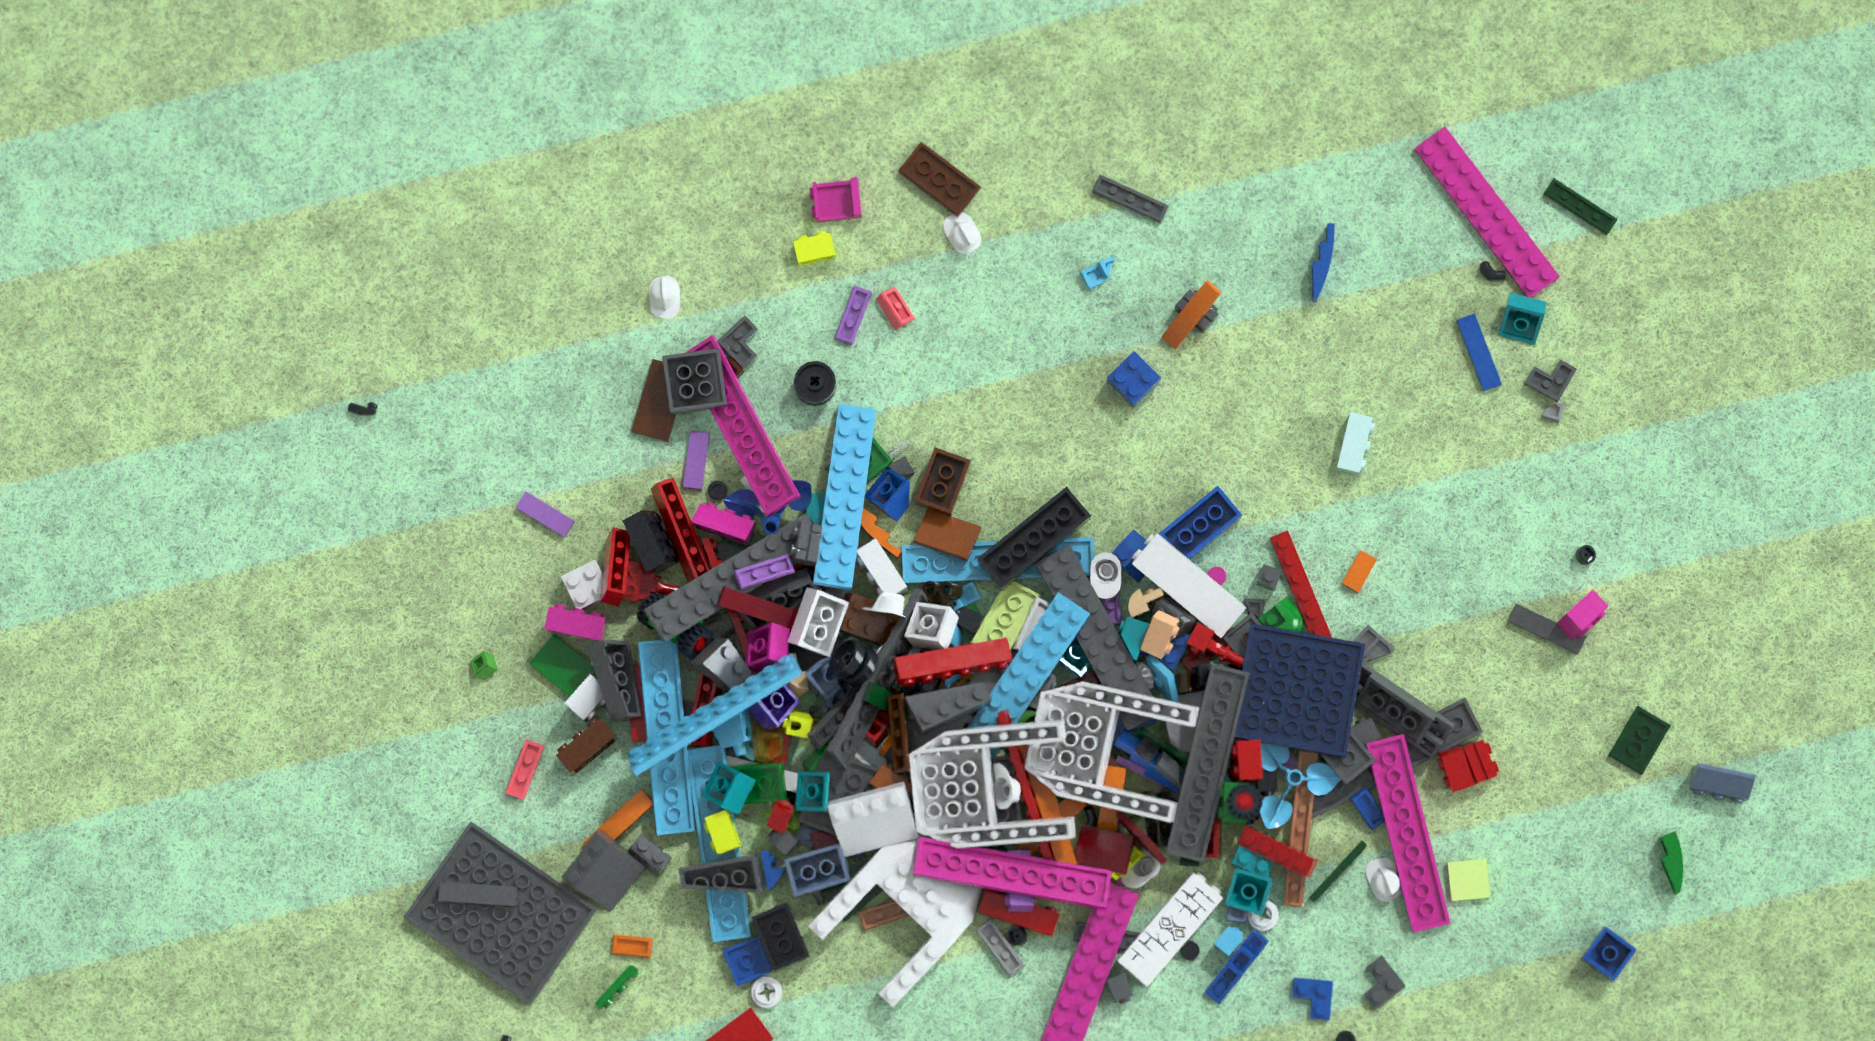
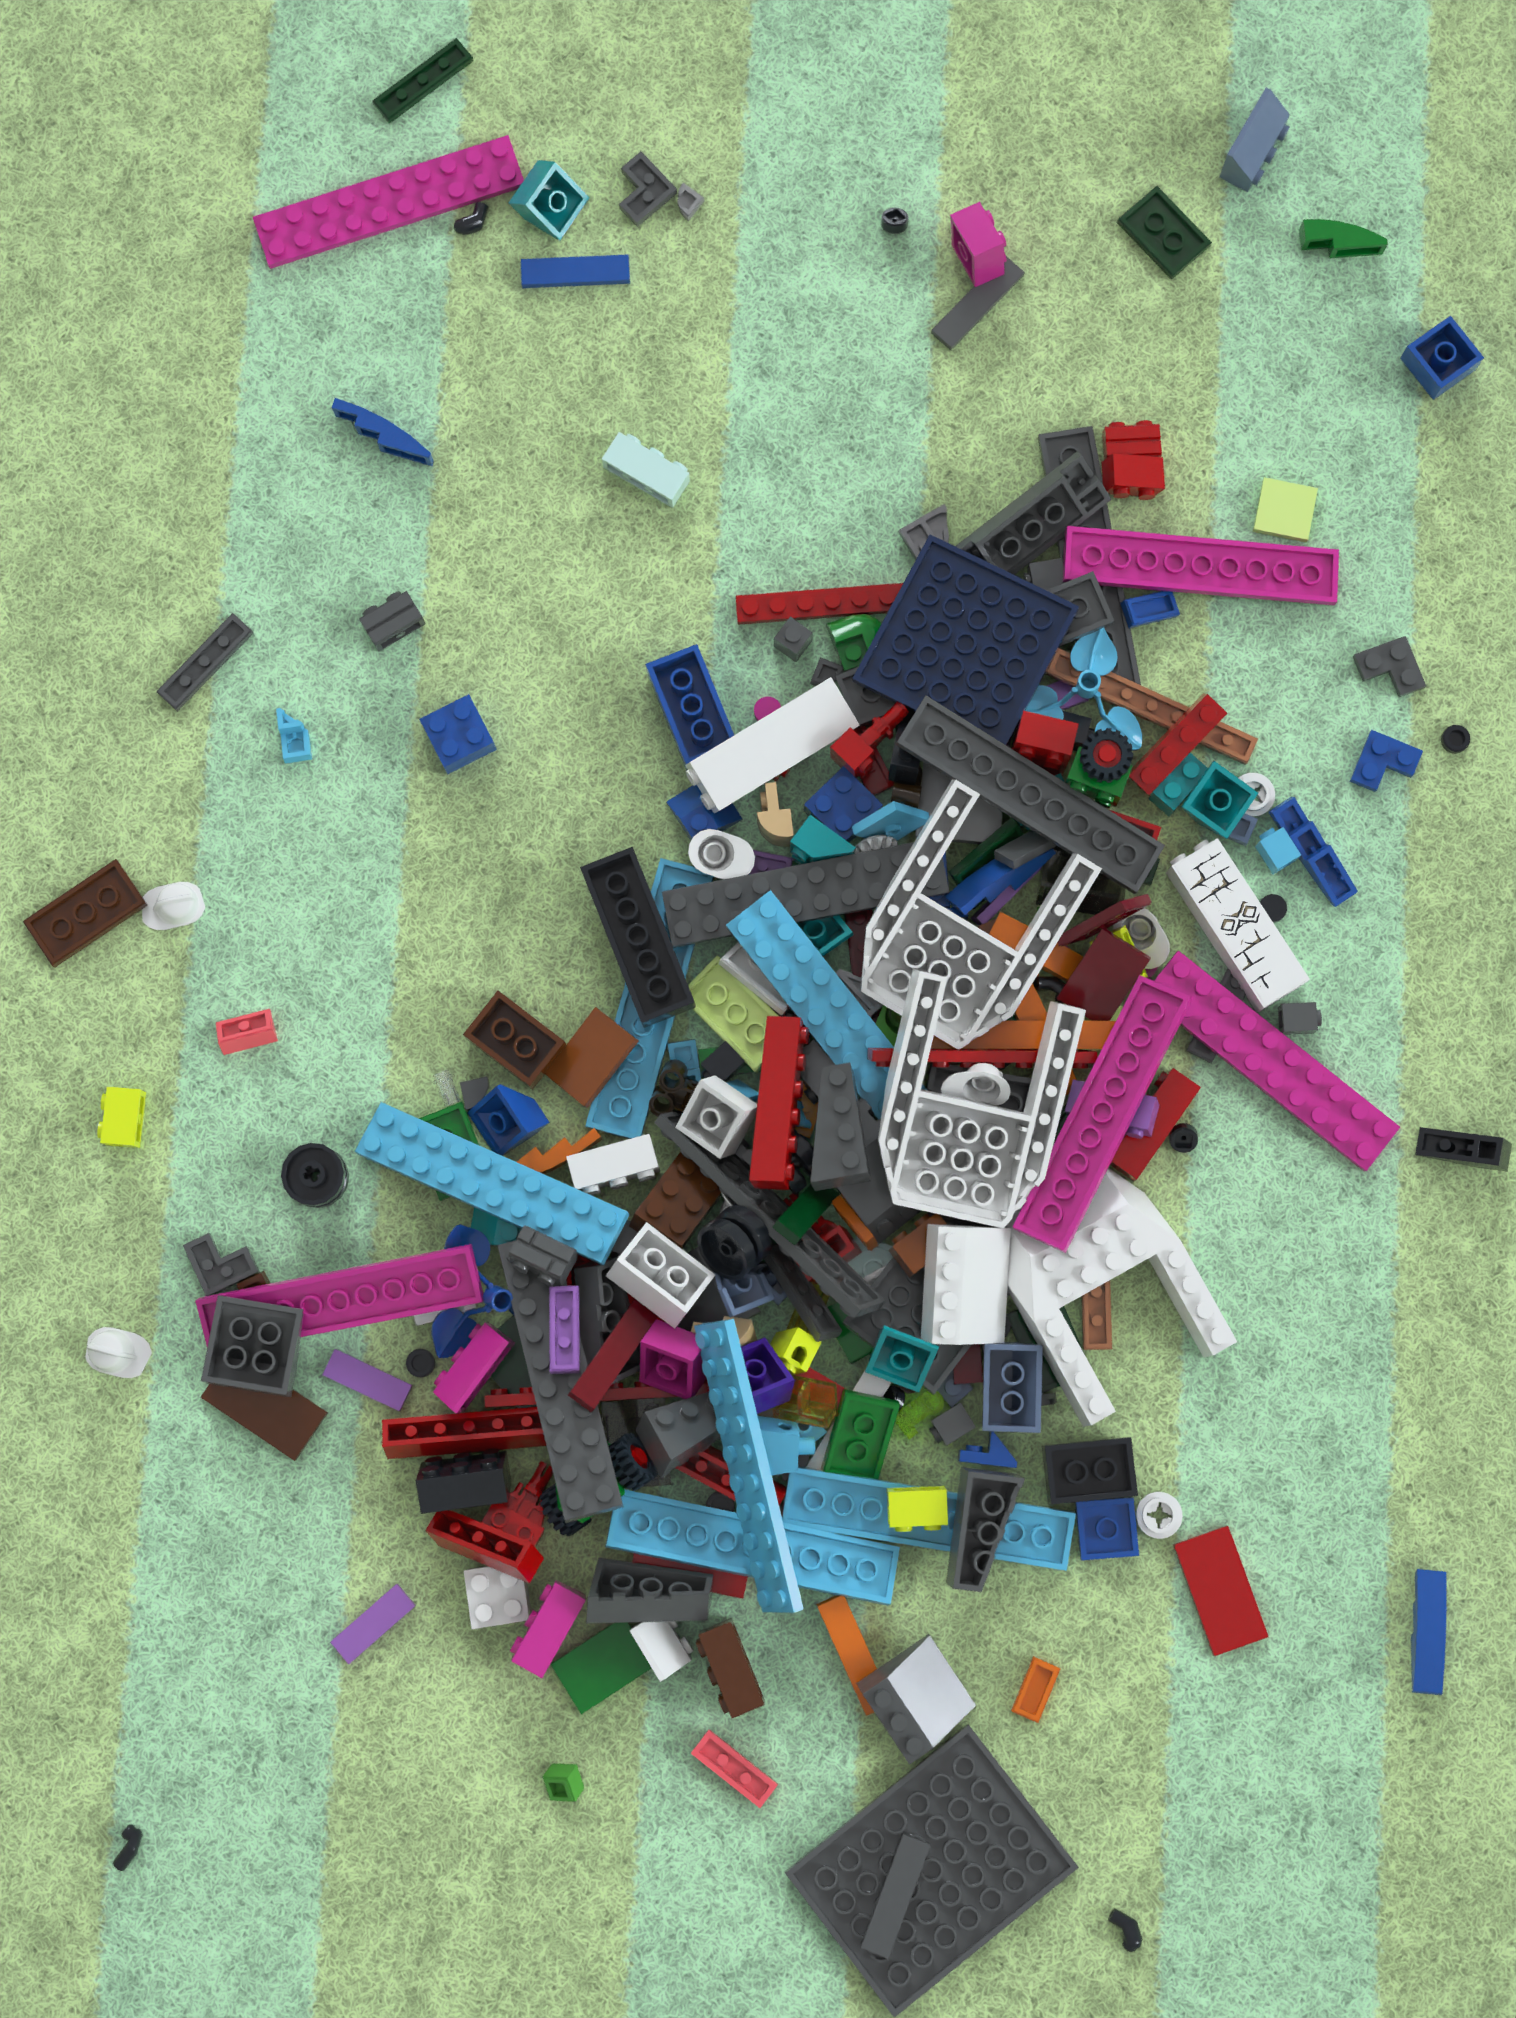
camera: 75 degrees left, 0 degrees up
green plate [594,965,639,1010] -> none
dark grey brick [629,834,672,878] -> none
teal slope [701,761,755,815] -> none
red brick [766,800,795,834] -> none
dark pink panel [809,177,862,222] -> none
dark grey tile [809,706,829,716] -> none
medium lavender tile [835,285,872,346] -> none
white piece [862,592,906,617] -> none
reddish brown slope [888,694,910,773] -> none
light grey tile [975,918,1025,977] -> none
clear smoke tile [1135,736,1160,763] -> none
light nougat brick [1140,610,1180,659] -> none
dark grey brick [1151,595,1198,637] -> none
orange slope [1161,280,1222,349] -> none
dark green tile [1309,840,1367,902] -> none
orange tile [1342,550,1377,593] -> none
white piece [1366,858,1402,902] -> none

